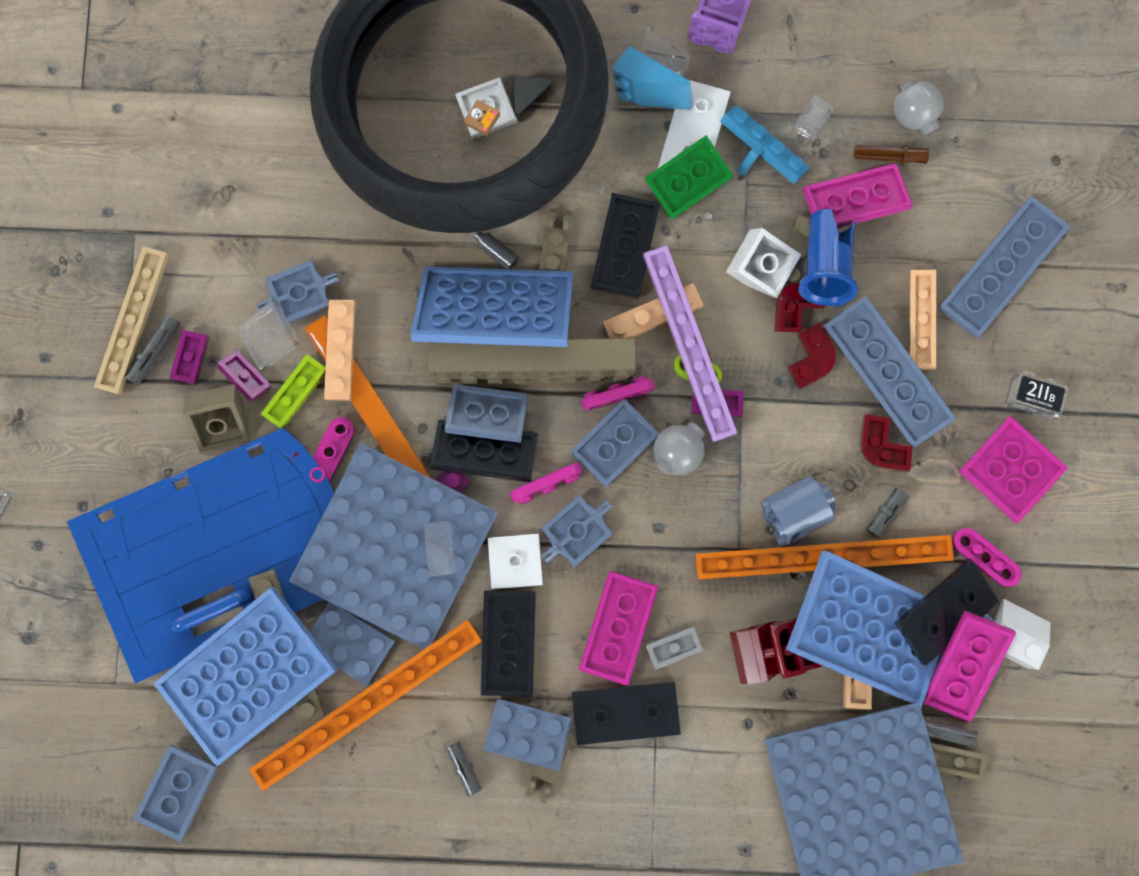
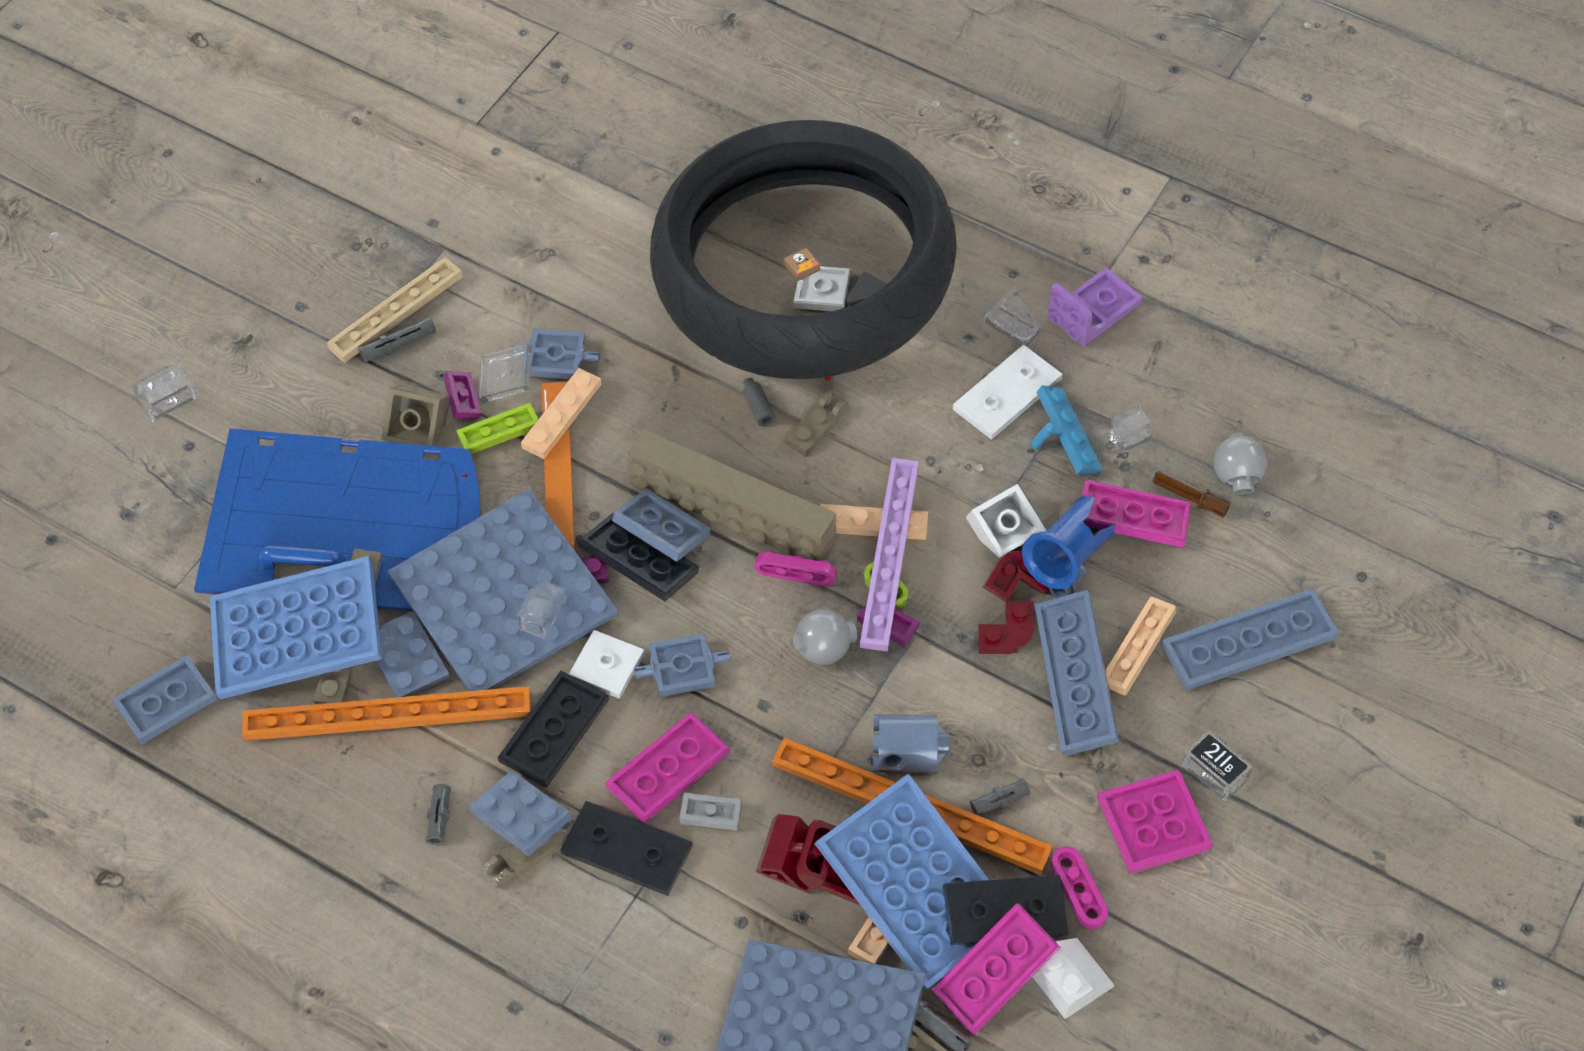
camera: 30 degrees right, 25 degrees down
magenta plate [169,330,210,385] -> none
dark pink plate [310,417,355,482] -> none
medium blue plate [411,266,573,347] -> none
dark pink plate [509,462,583,505] -> none
sand blue plate [570,399,660,488] -> none
black plate [590,193,660,299] -> none
dark azure slope [612,46,693,110] -> none
green plate [644,135,734,220] -> none
dark red plate [860,414,913,472] -> none

